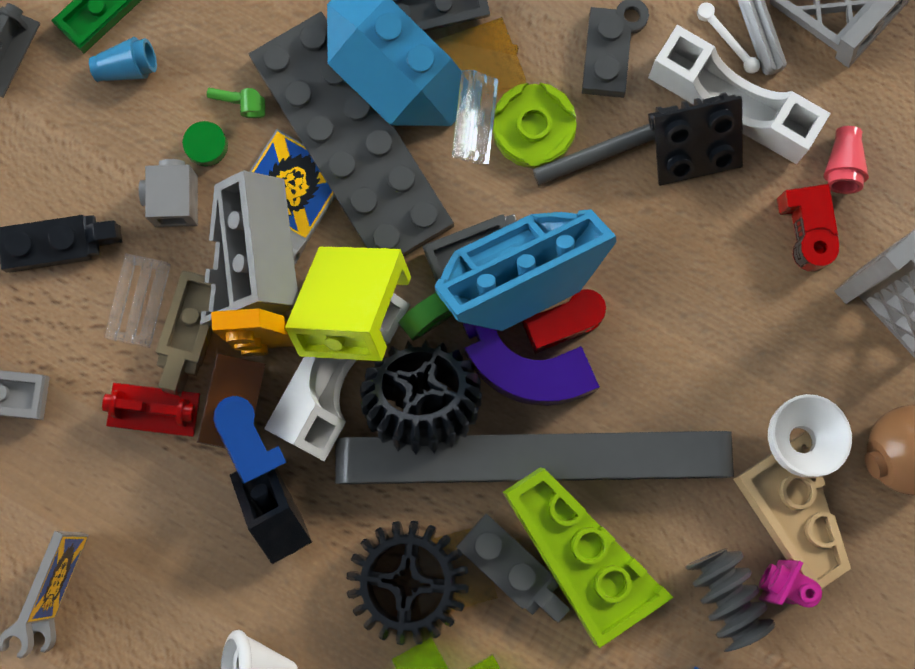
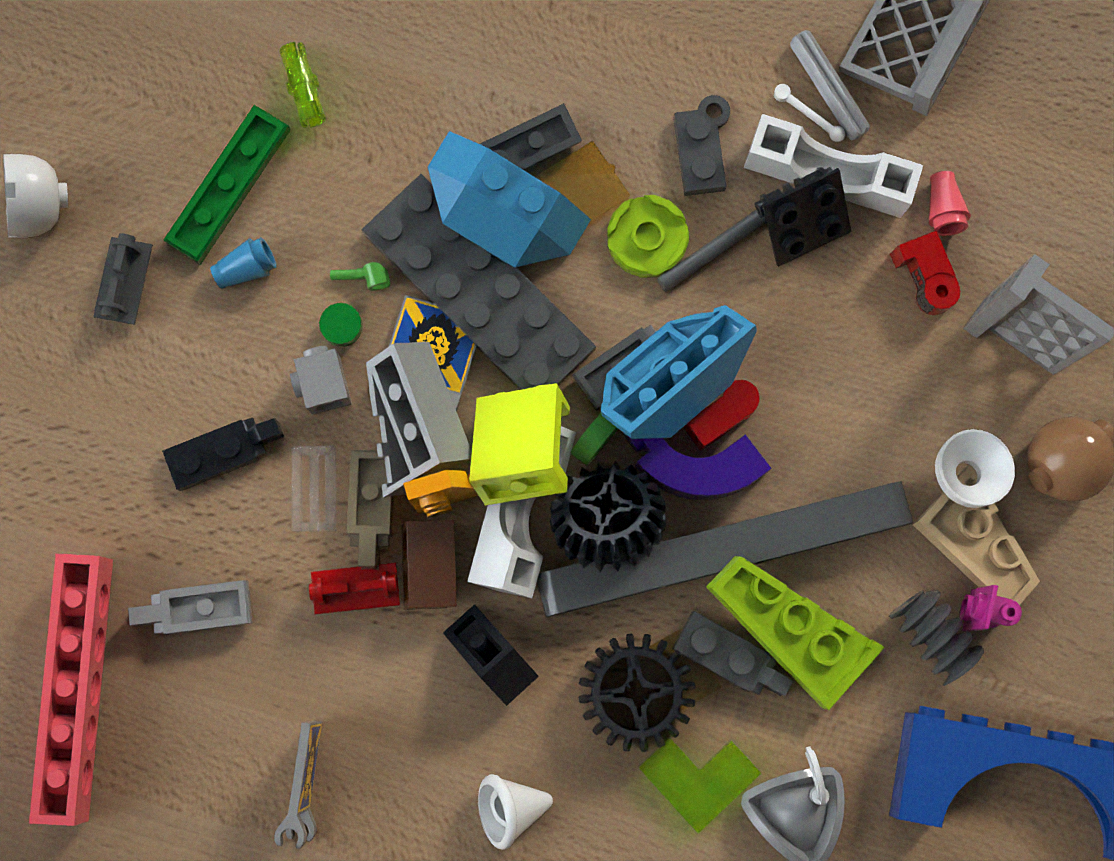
camera: 20 degrees left, 0 degrees up
blue leg [213,396,286,483] -> none
clear tile [452,70,499,165] -> none

